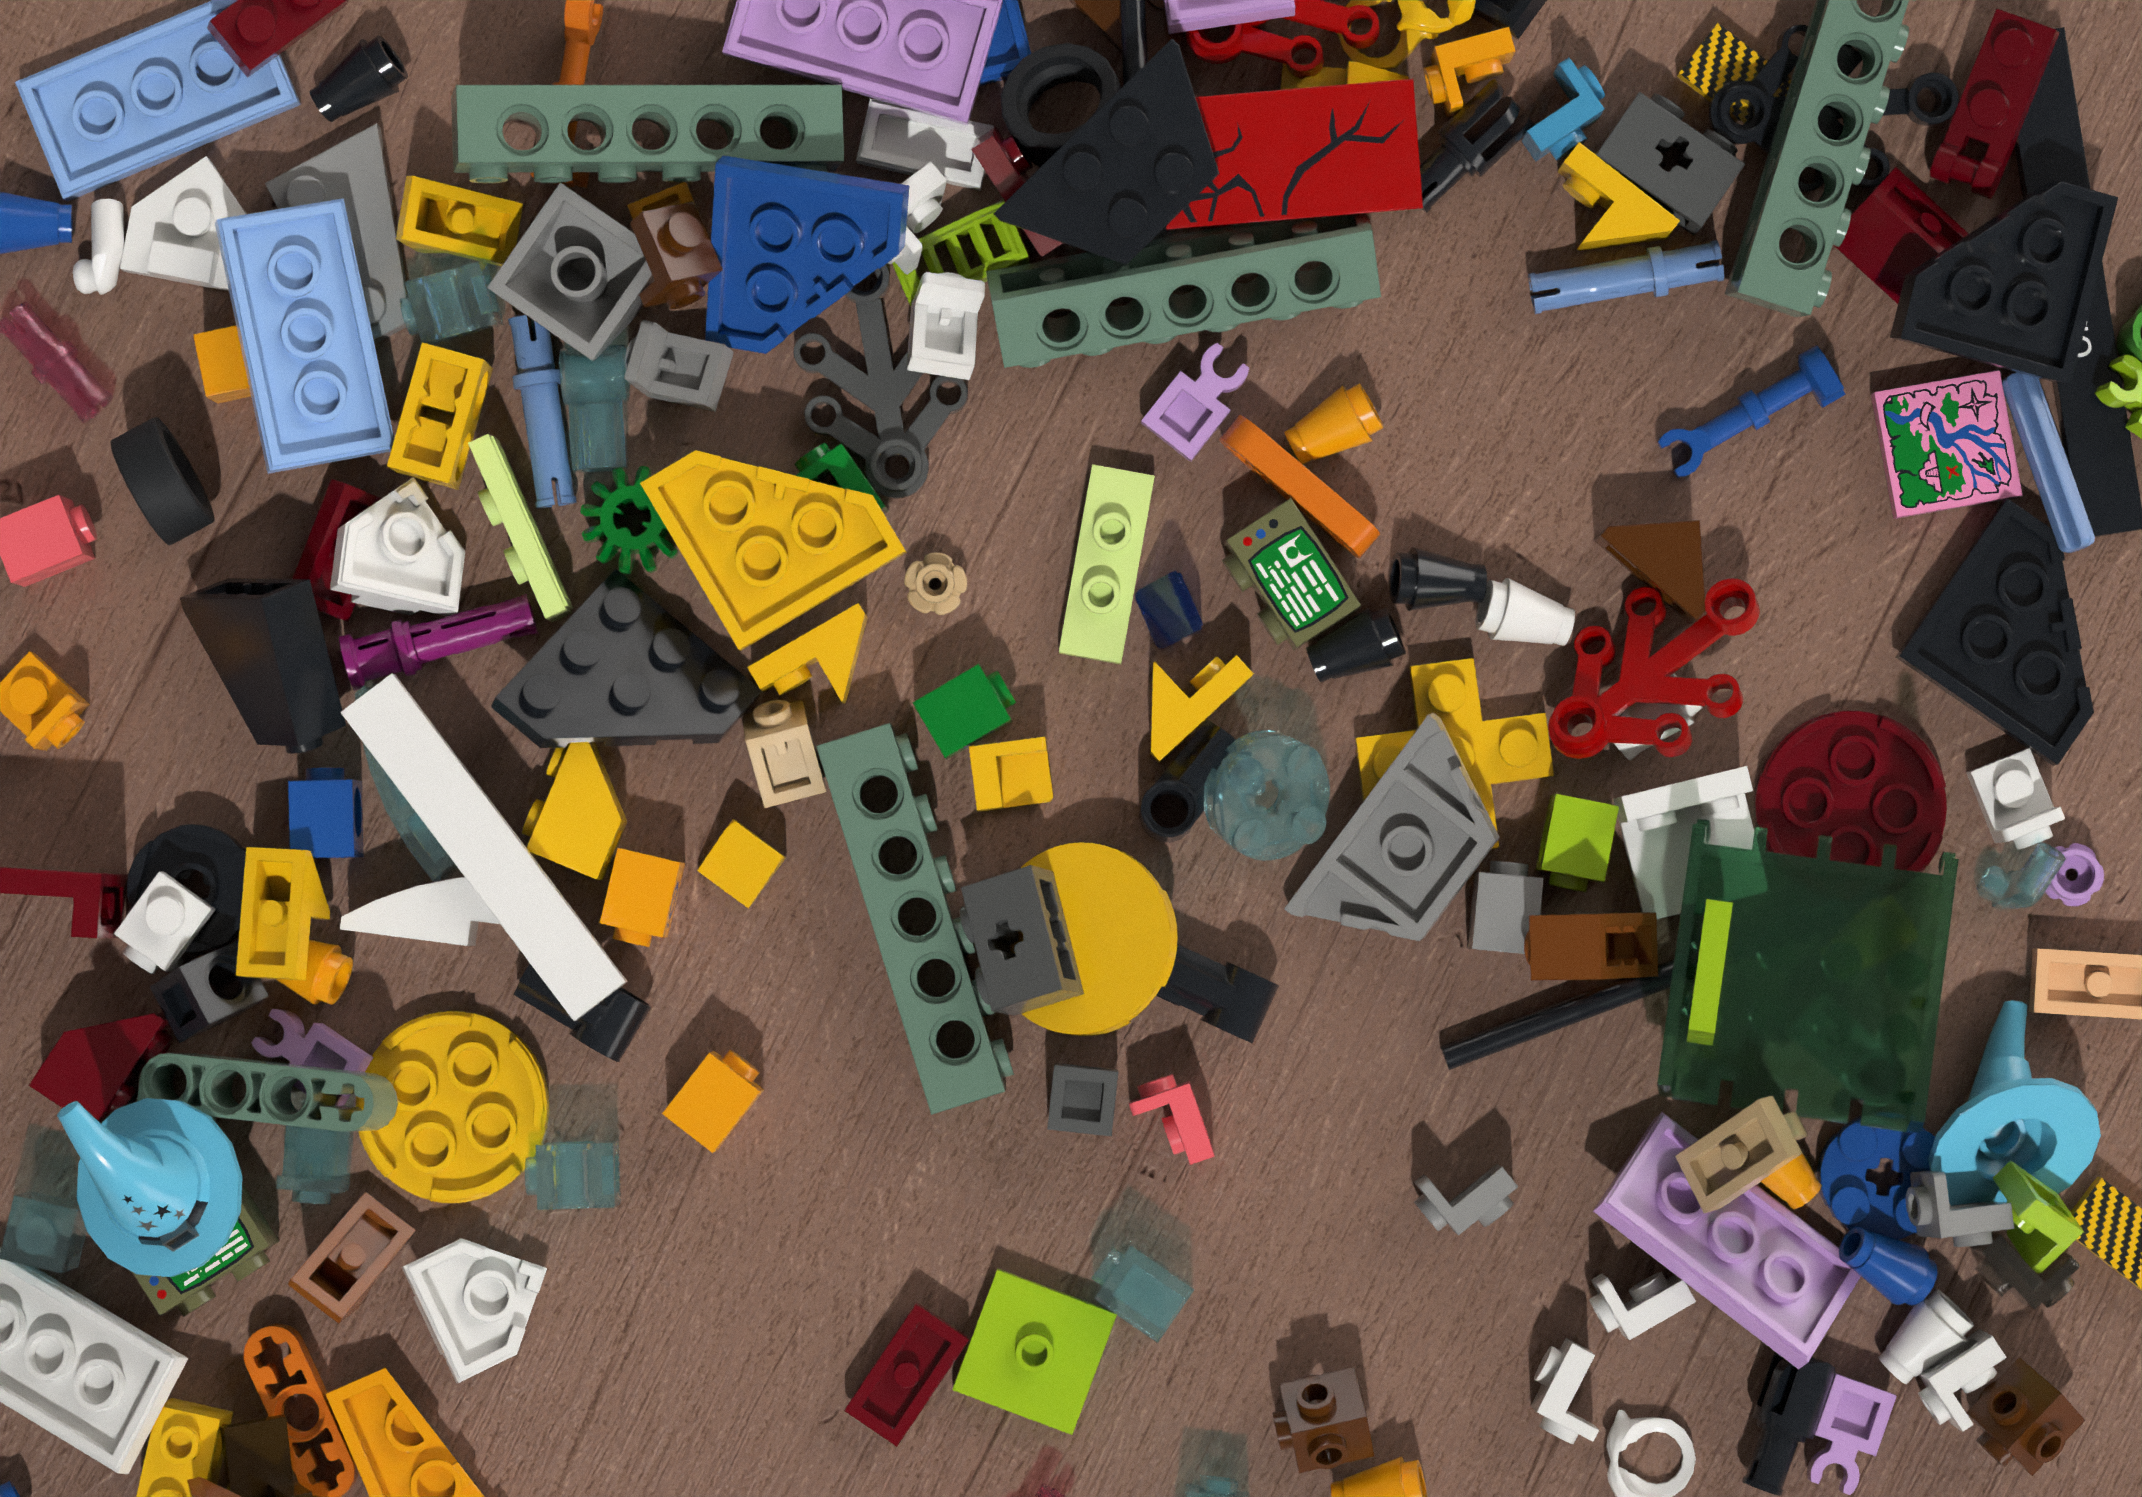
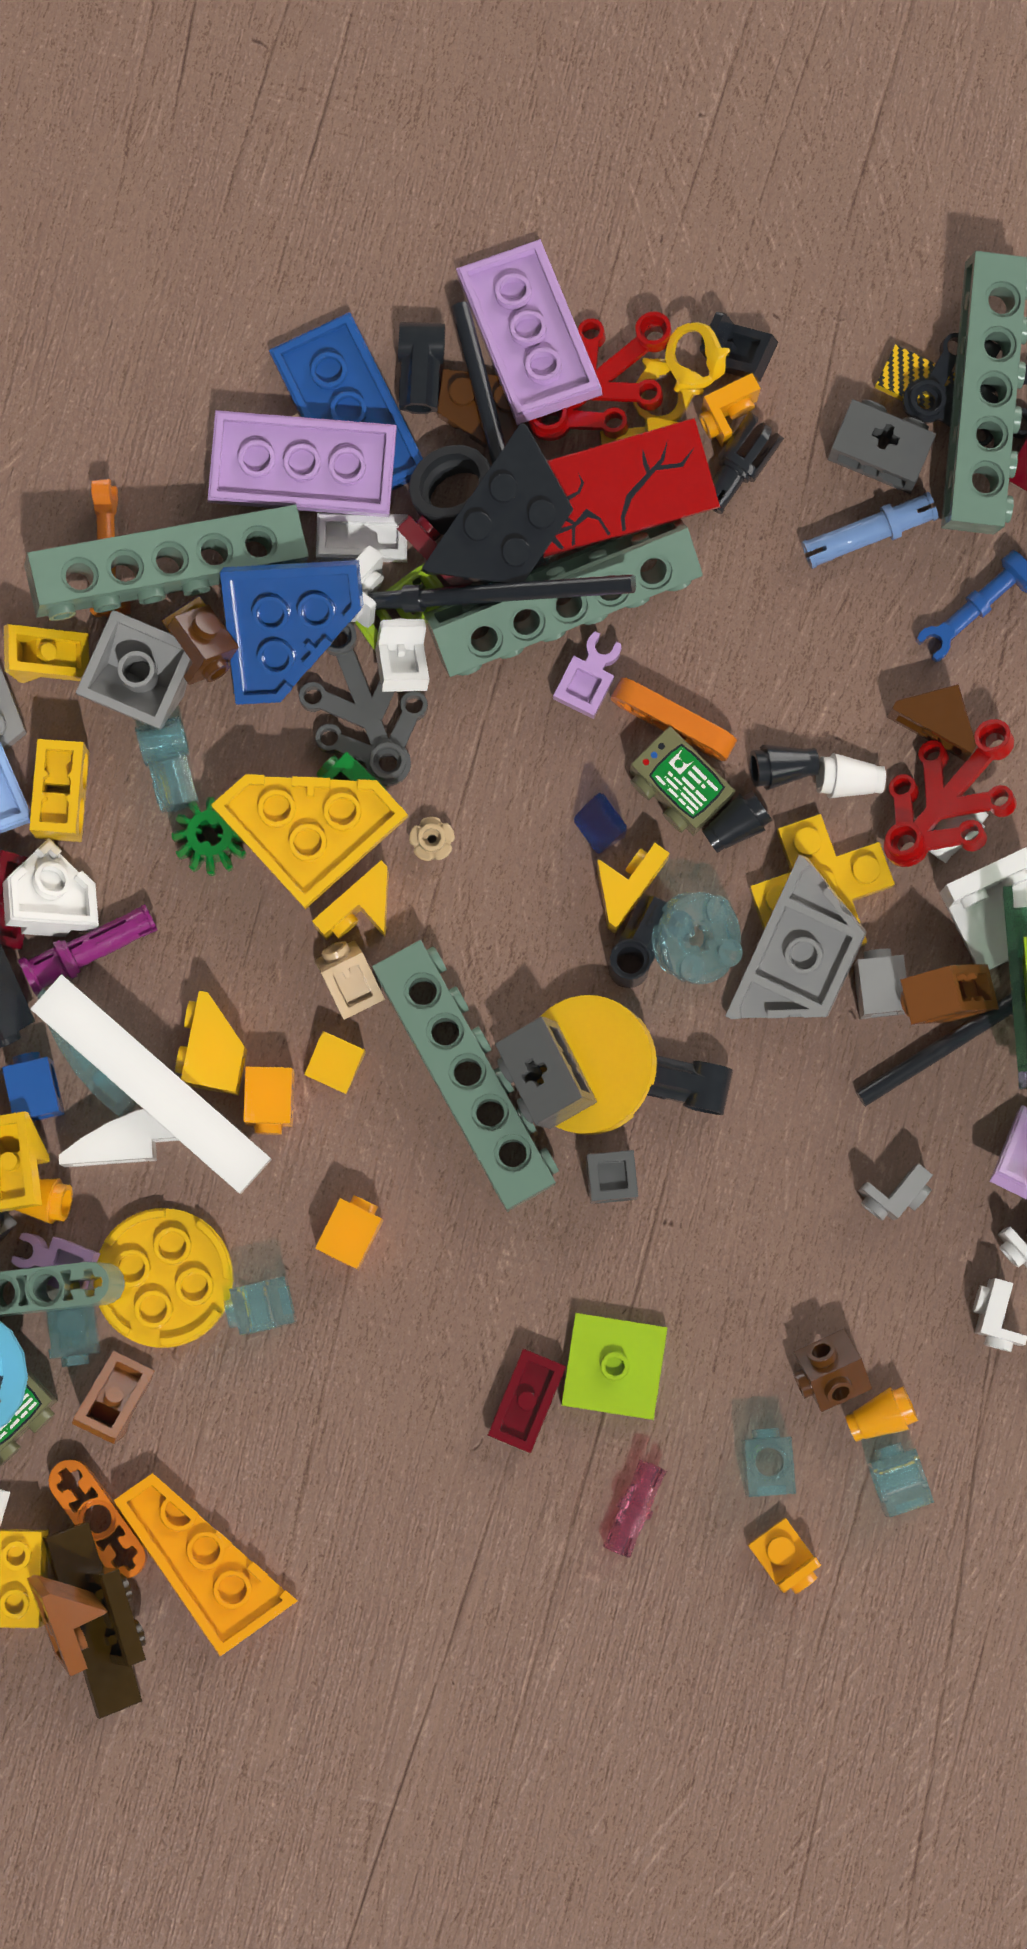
camera: 20 degrees left, 5 degrees down
clear light blue brick [400,262,504,345] -> none
white plate [402,1238,547,1383] -> none
yellowish green plate [468,434,574,622] -> none
black plate [491,569,762,748] -> none
medium blue pin [508,315,577,509] -> none
black piece [513,964,651,1062] -> none
light grey bracket [625,320,734,412] -> none
green brick [912,664,1016,760] -> none
yellow panel [969,737,1053,812] -> none
yellowish green plate [1059,464,1155,664] -> none
clear light blue brick [1091,1241,1194,1343] -> none
coral bracket [1129,1074,1215,1165] -> none
light orange cone [1284,383,1384,465] -> none
dark azure bracket [1522,57,1605,162] -> none
lime brick [1535,794,1619,892] -> none
yellow slope [1557,142,1680,251] -> none
none -> black bar [368,574,636,613]

